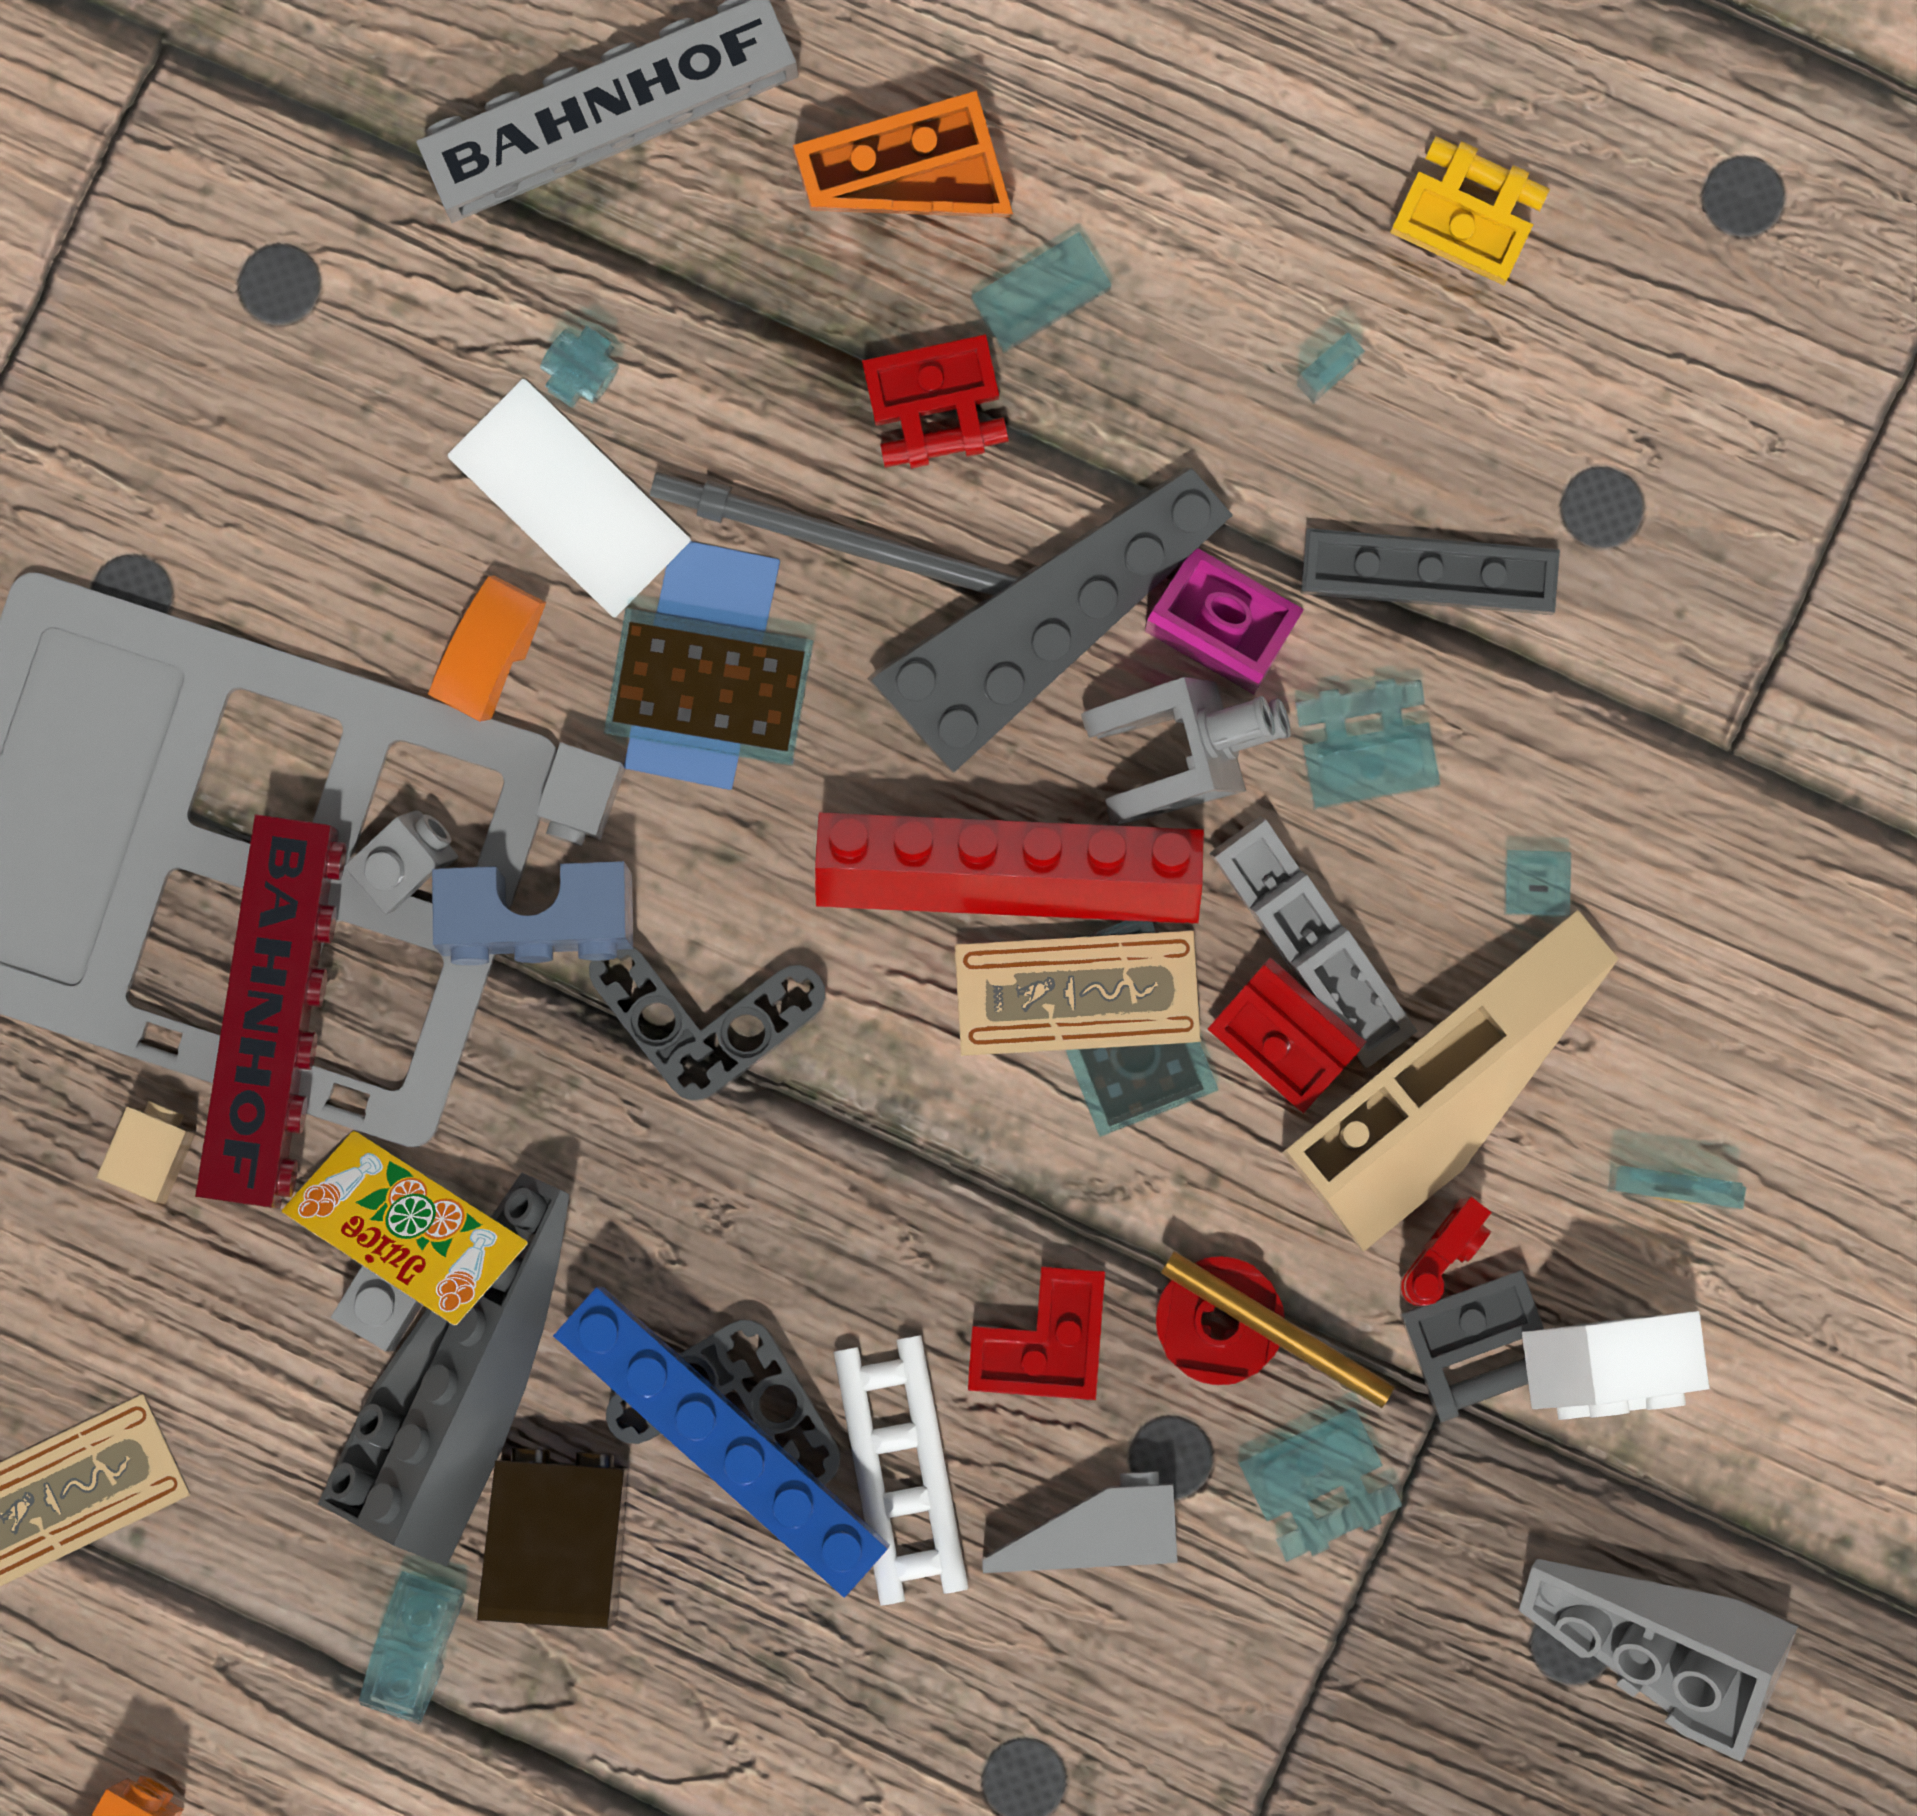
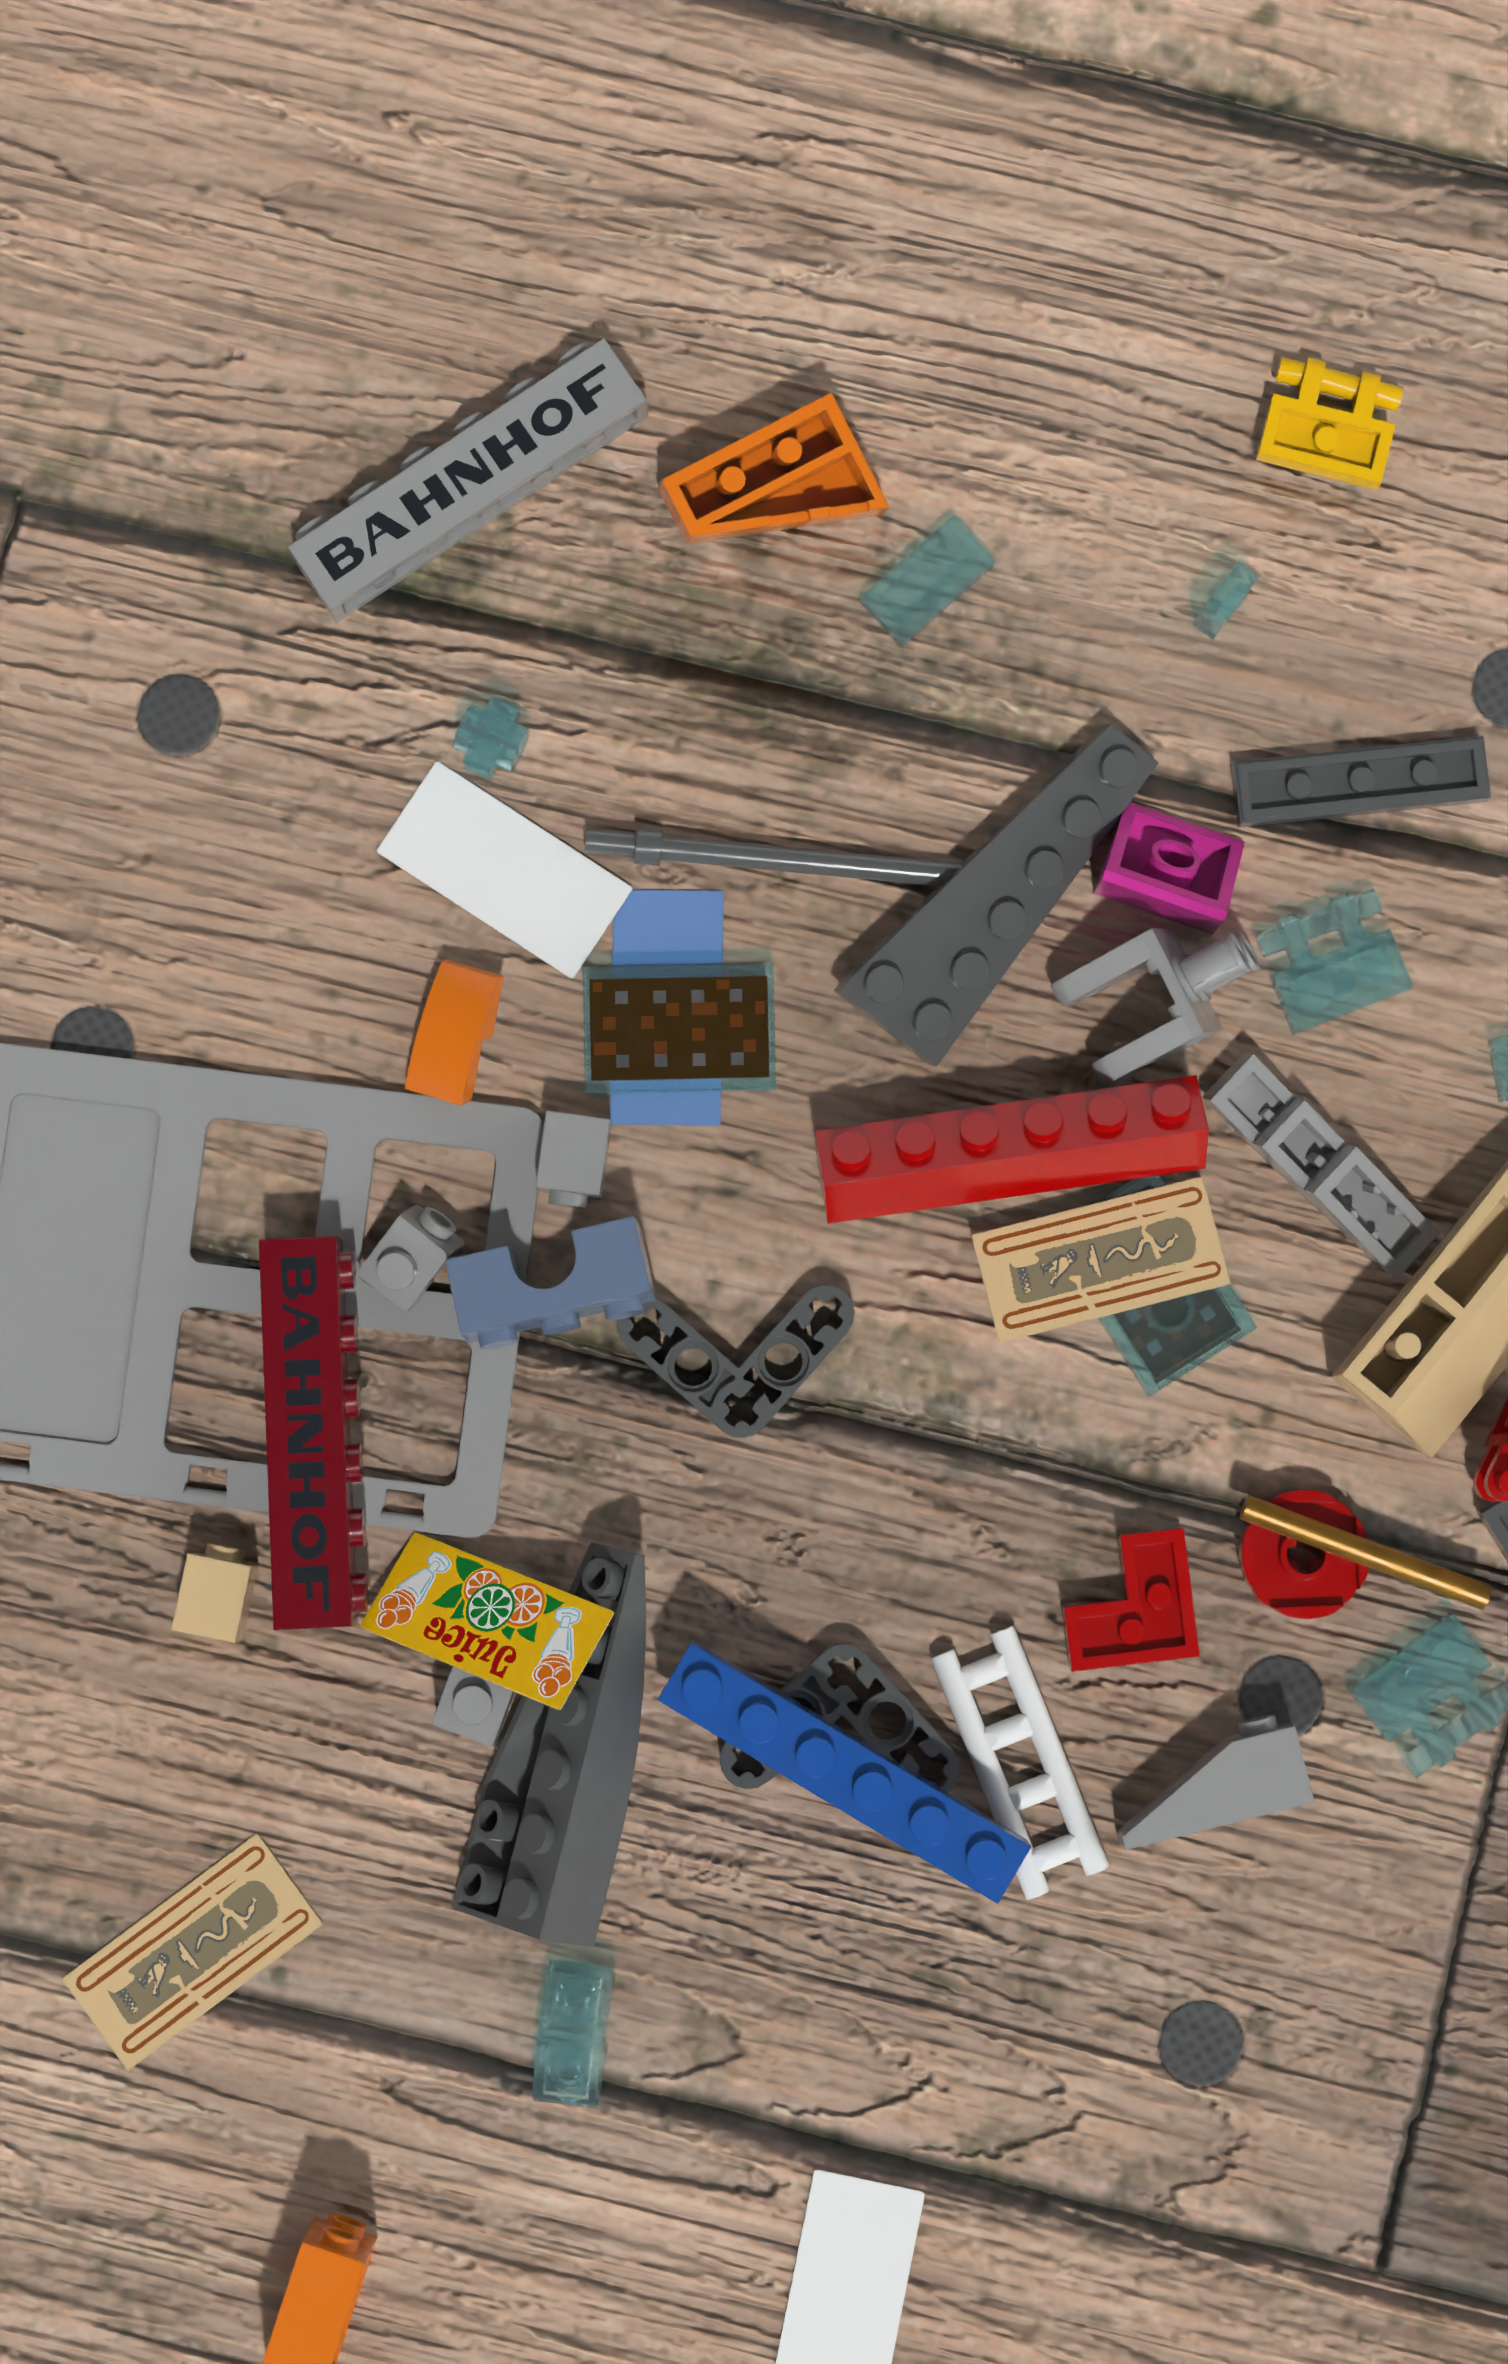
camera: 20 degrees left, 0 degrees up
dark brown slope [477,1448,629,1629] -> none
red plate [862,334,1009,469] -> none
red plate [1208,957,1367,1114] -> none

